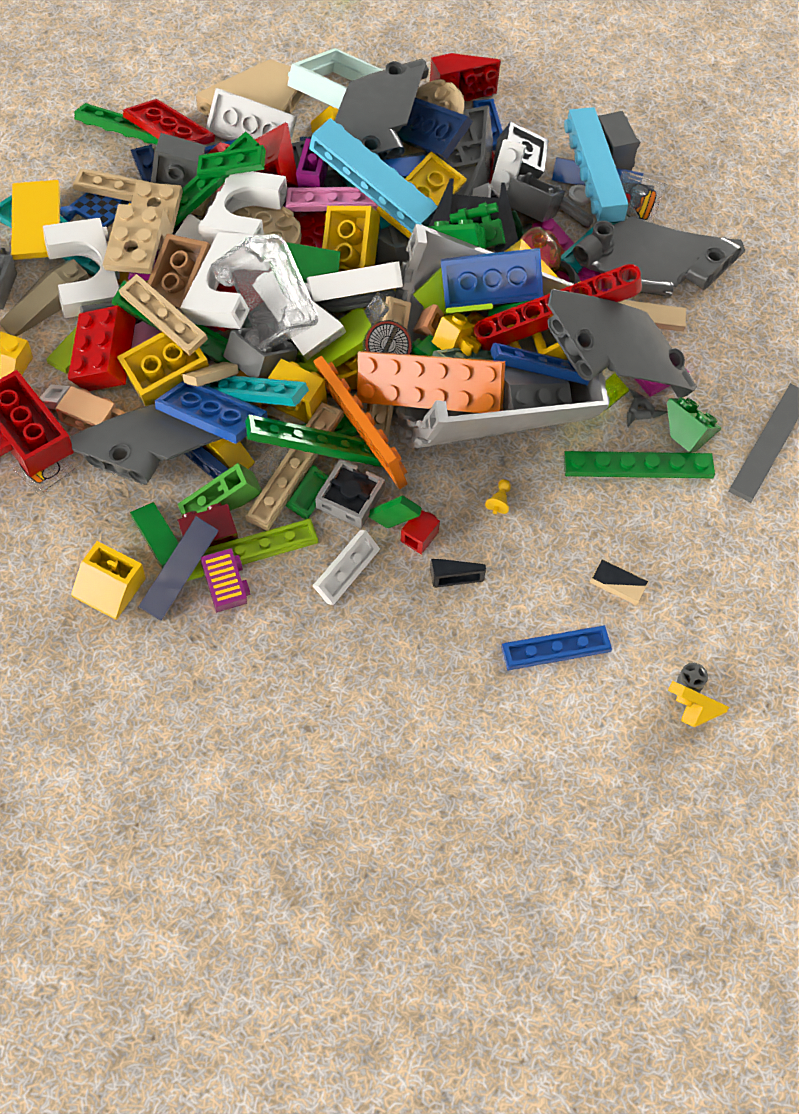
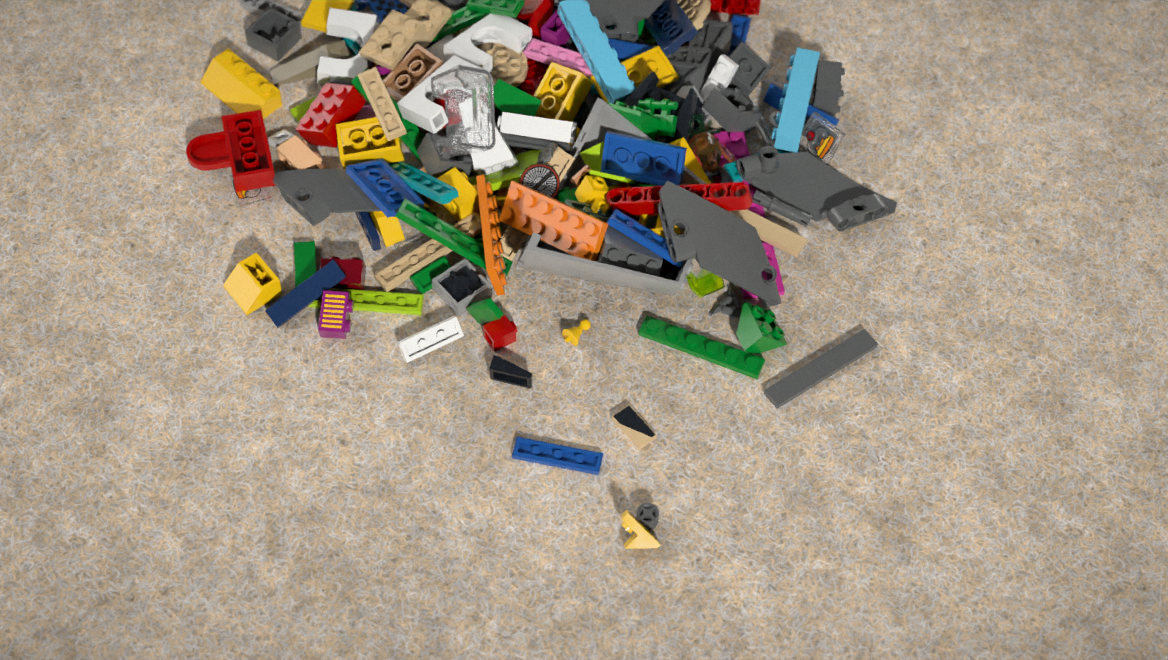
camera: 25 degrees right, 5 degrees down
bright green slope [177,463,262,515] -> none
tan tile [182,362,239,387] -> none

